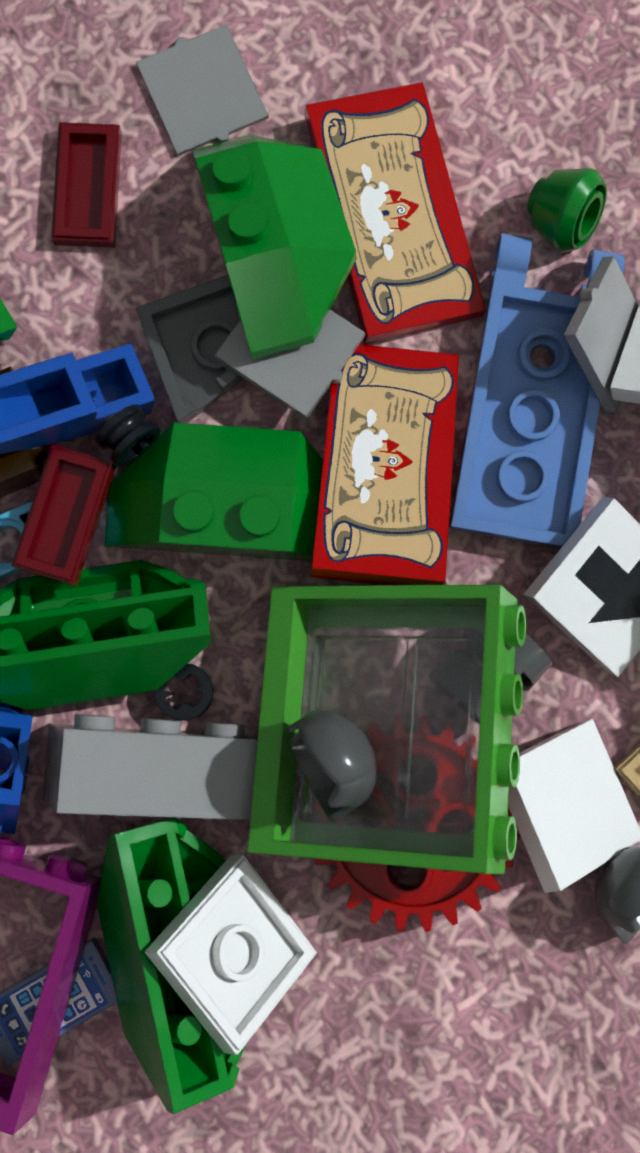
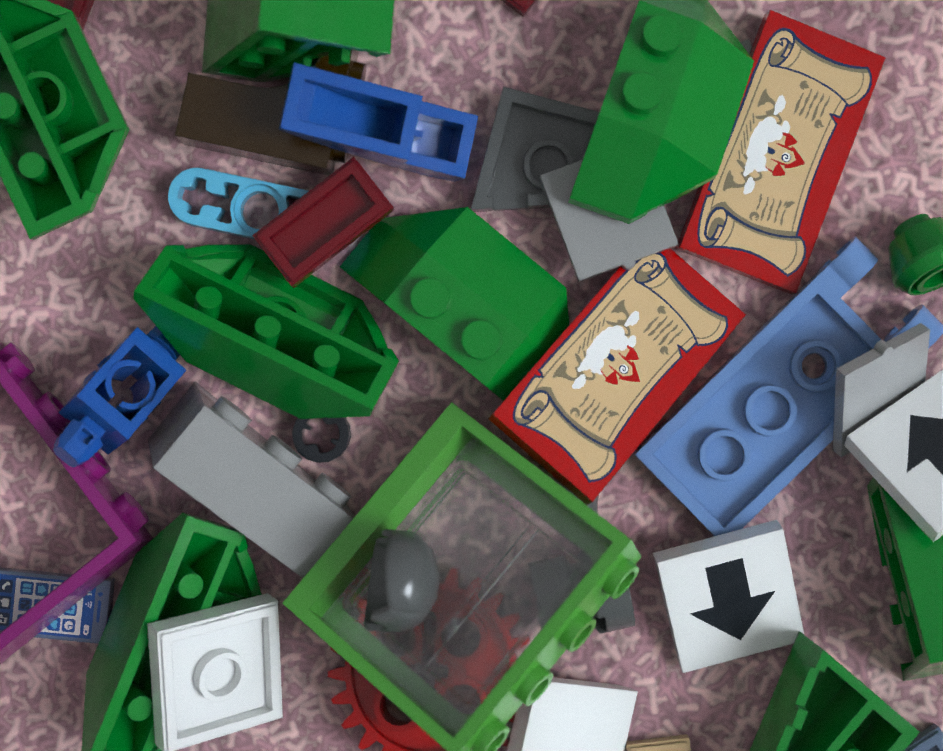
camera: 40 degrees right, 5 degrees up
black bush [95,404,161,467] -> none

